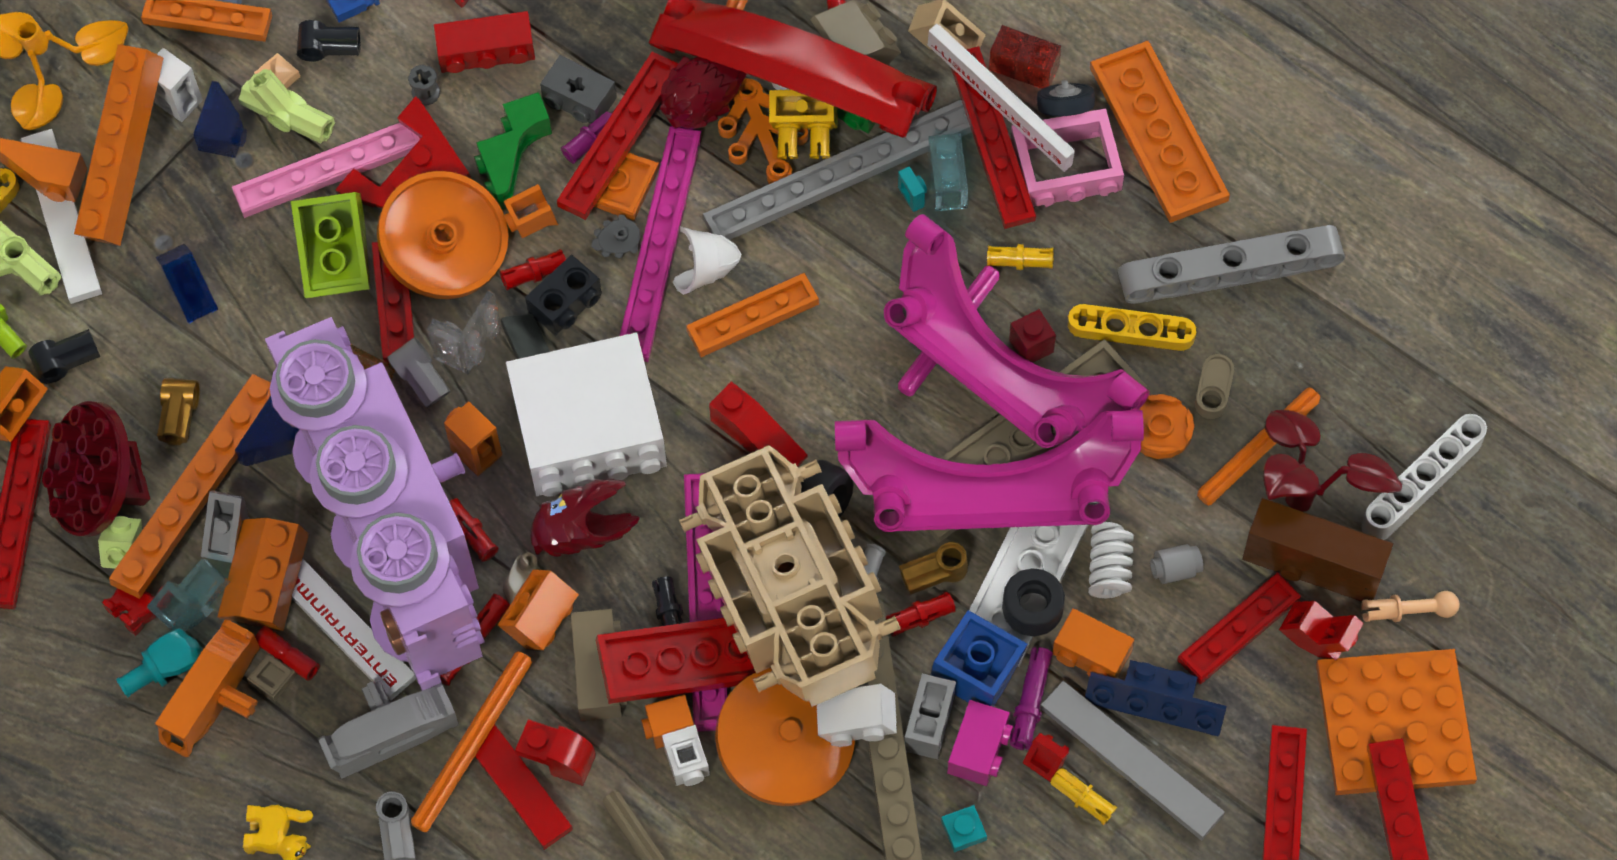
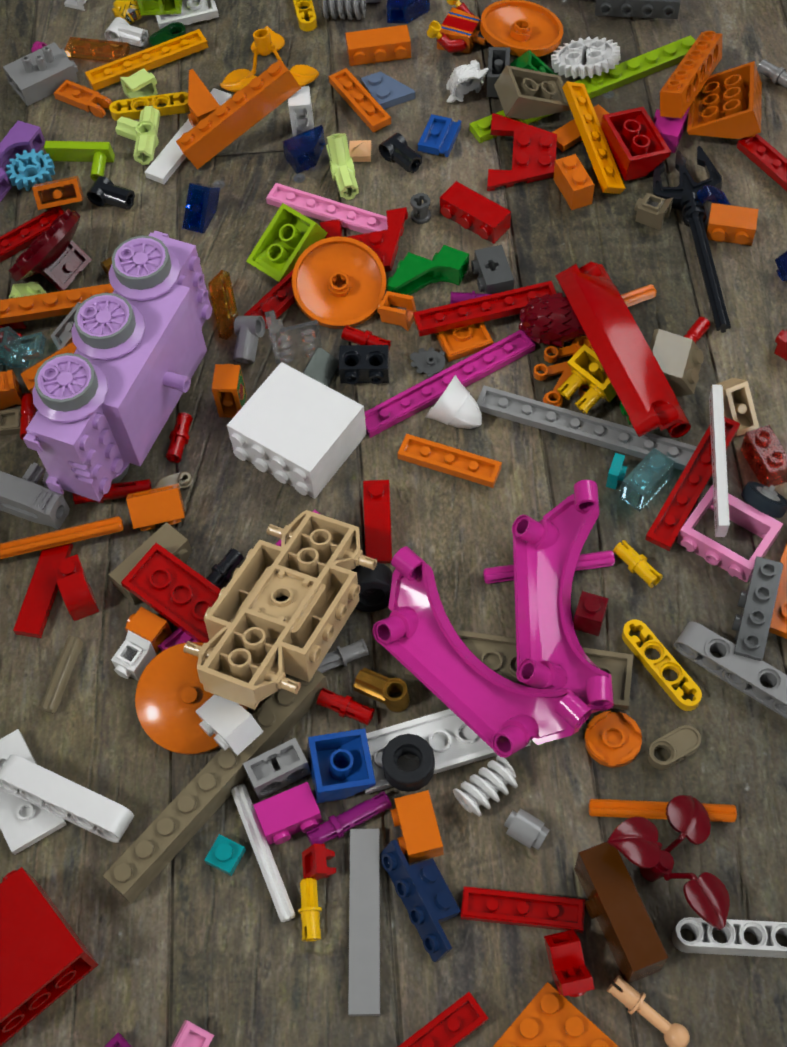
camera: 50 degrees right, 5 degrees down
dark red head [530,479,640,557] -> none
none -> white axle [231,784,296,922]
none -> dark grey bracket [732,556,783,661]

